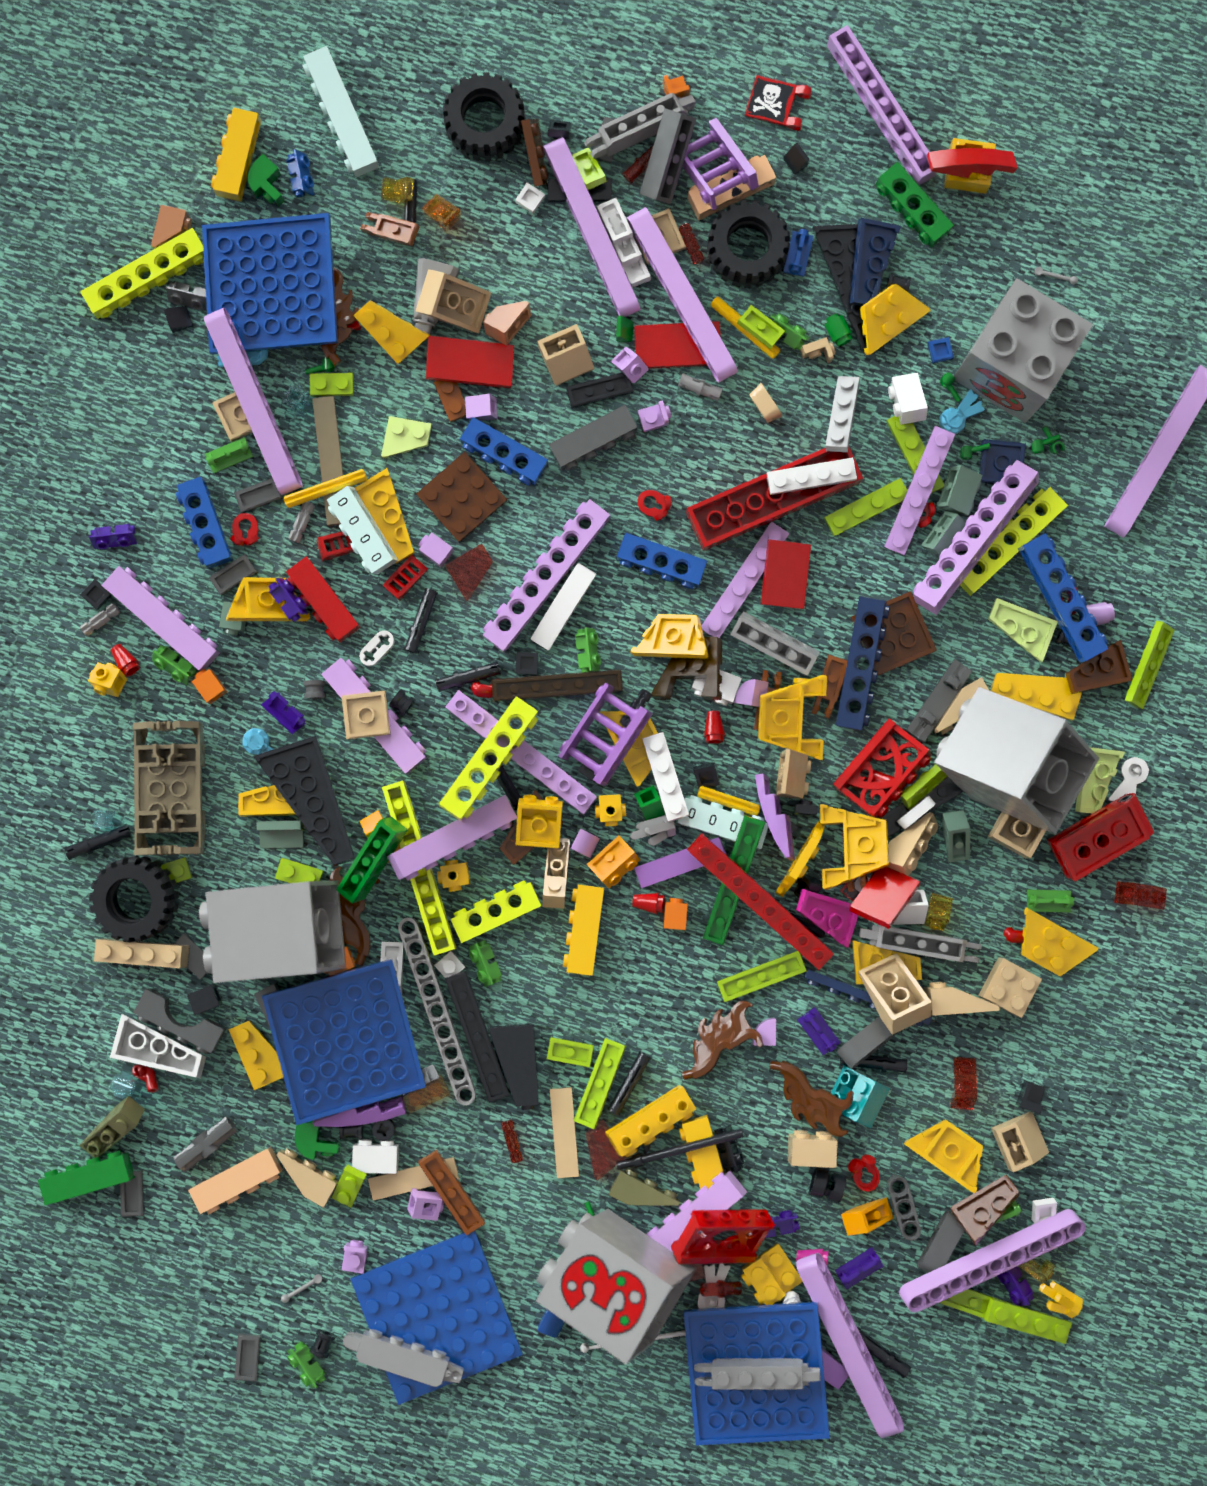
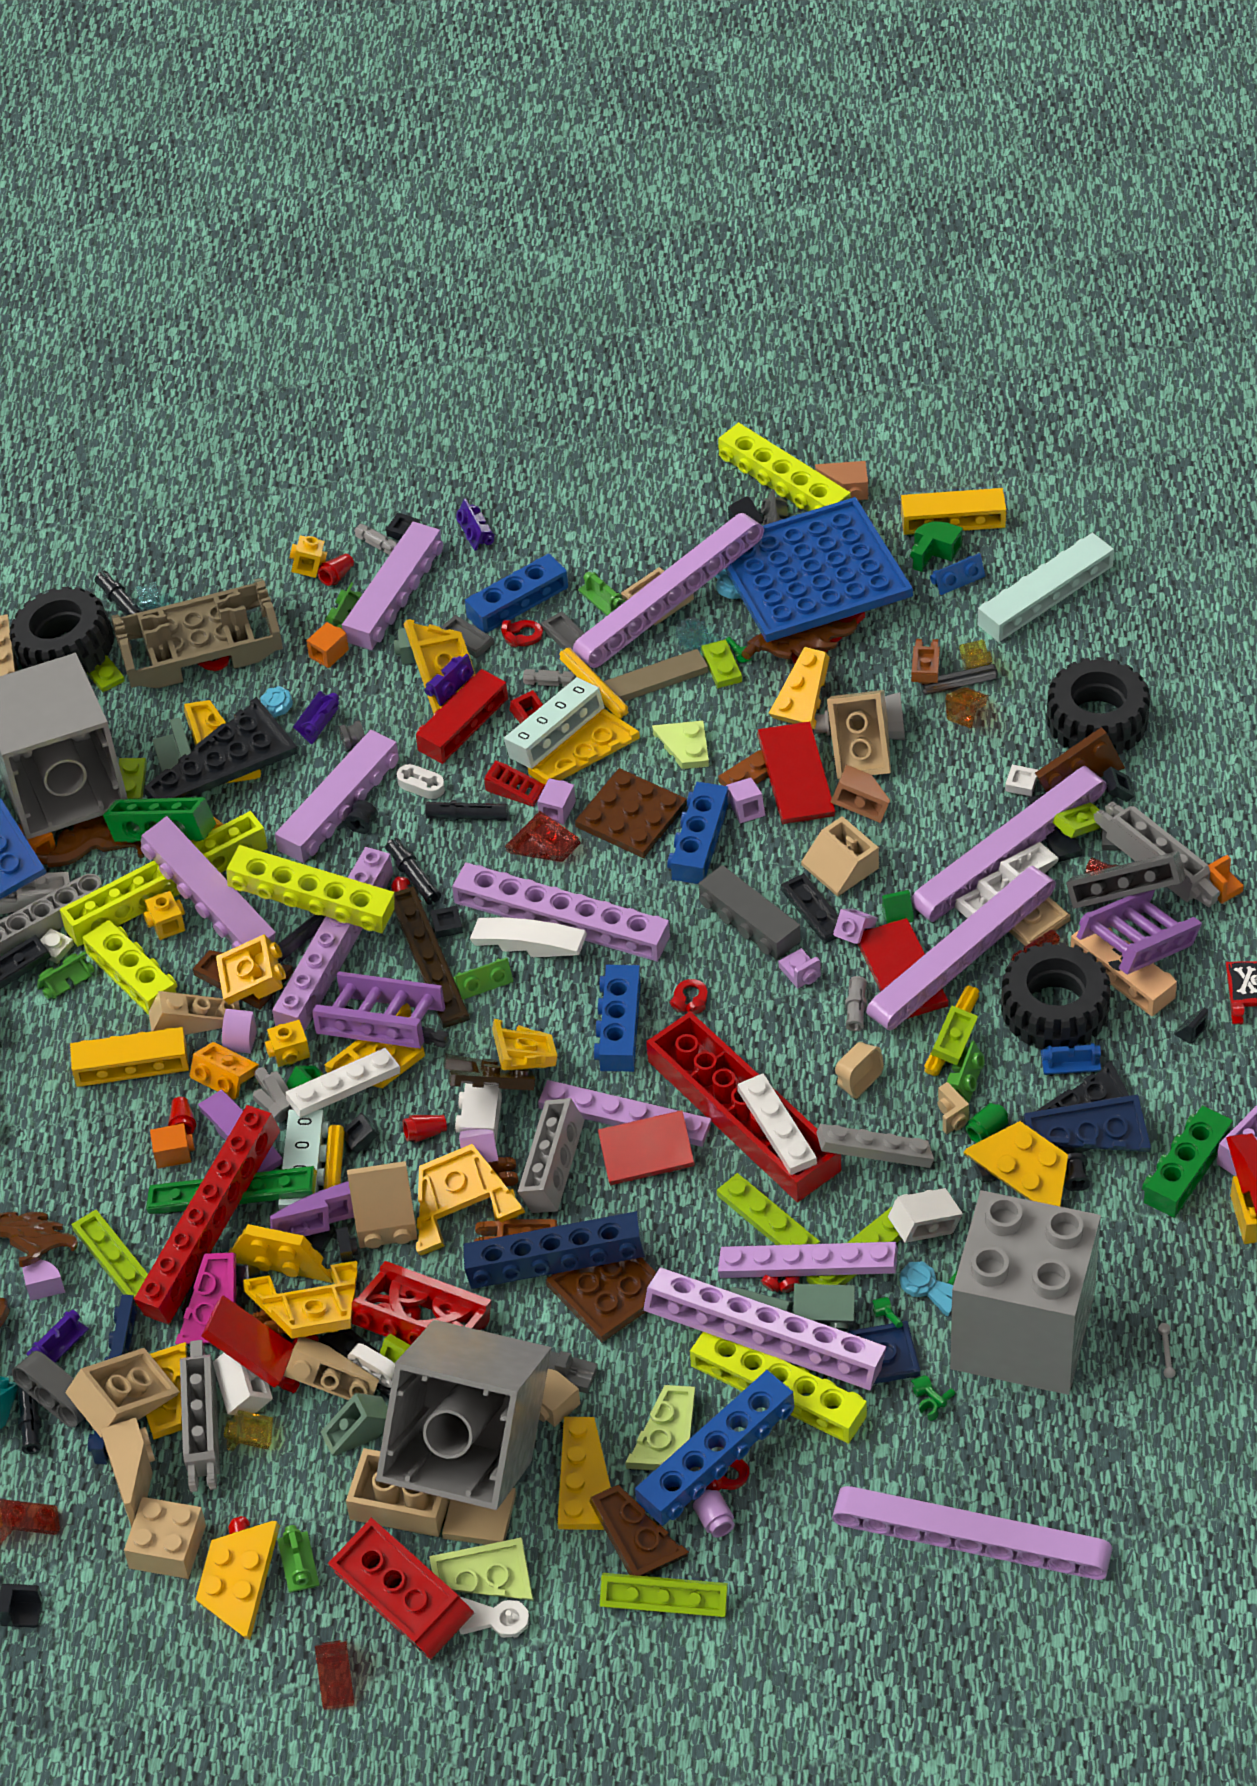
camera: 80 degrees right, 35 degrees down
tan tile [342,691,391,740] -> none

